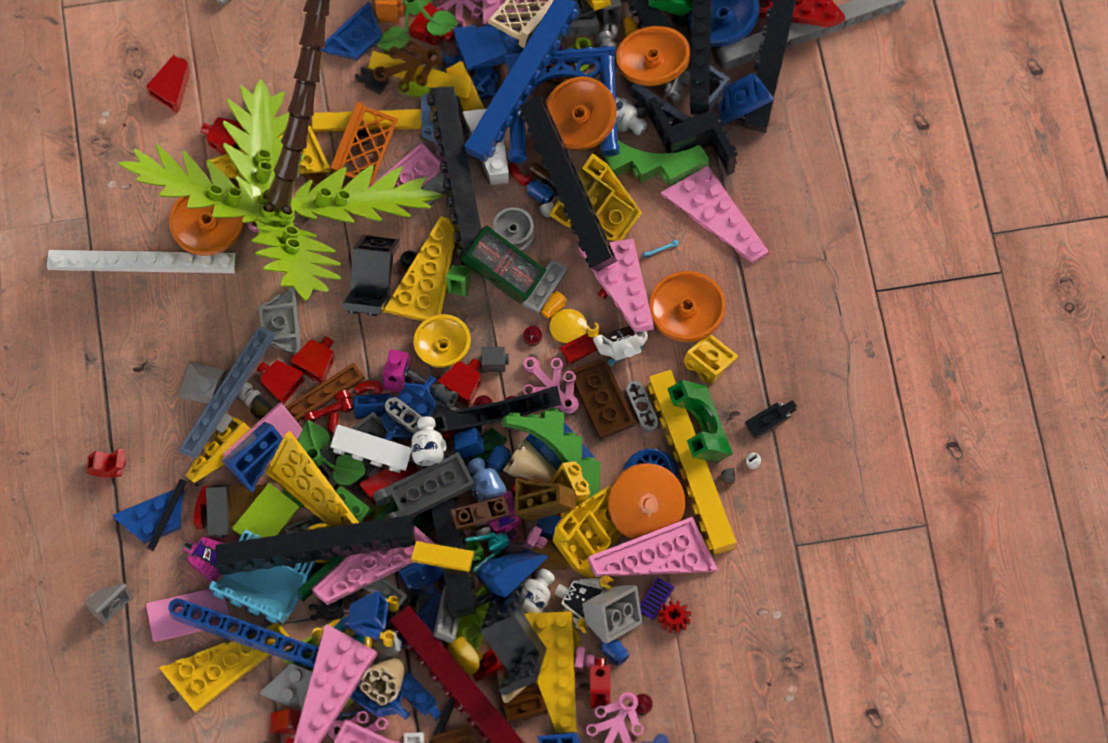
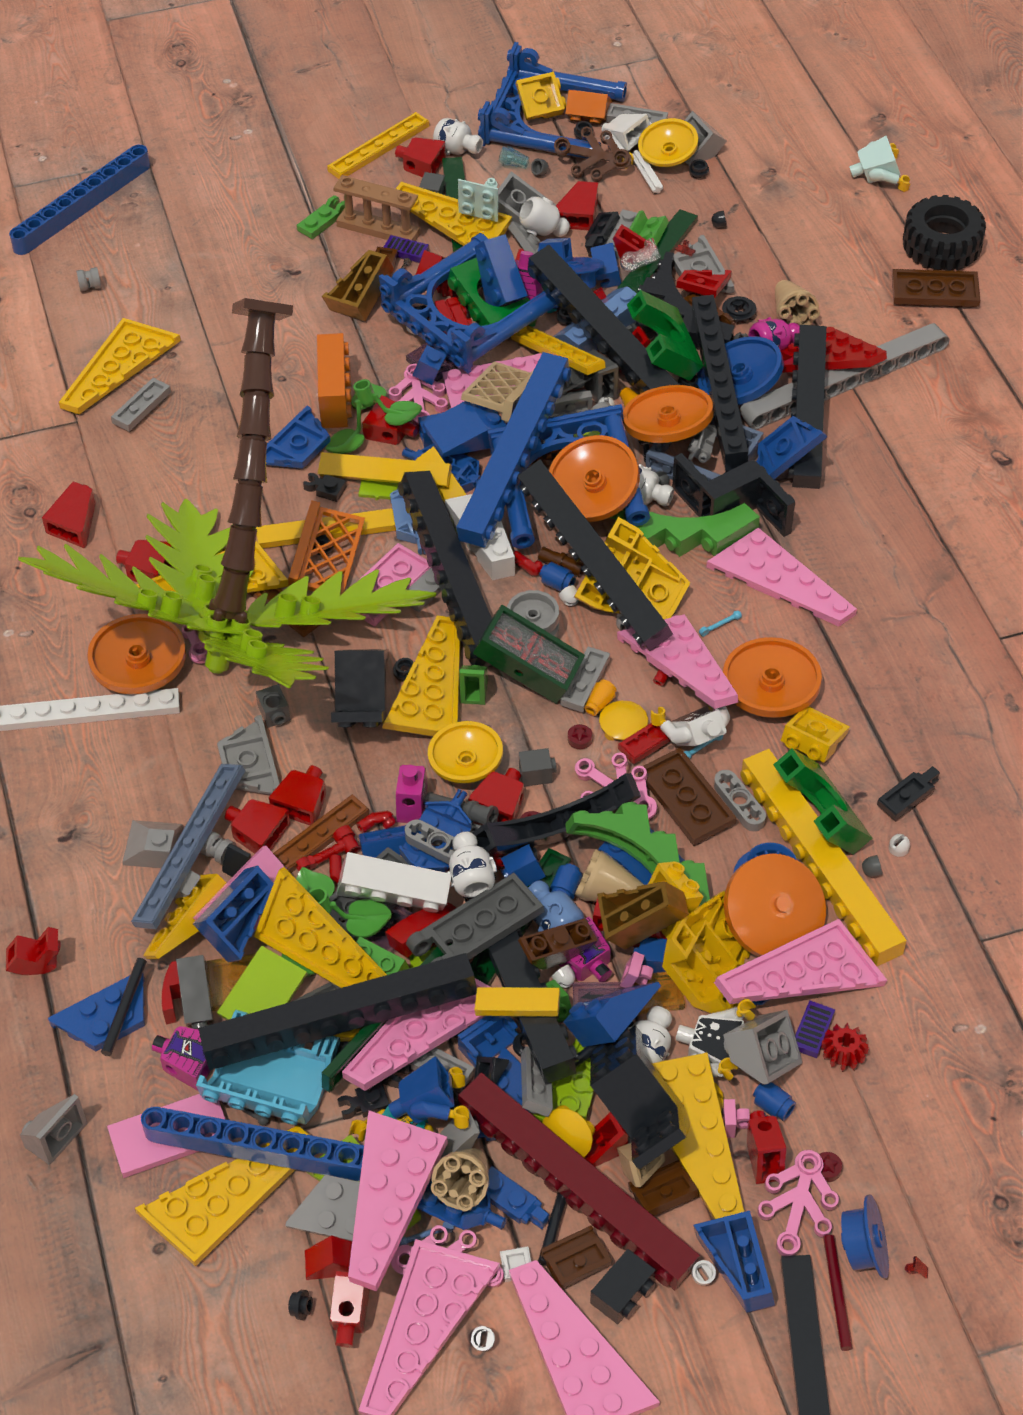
camera: 10 degrees left, 15 degrees down
reddish brown plant [373,41,443,92] -> none
teal plant [465,532,509,572] -> none

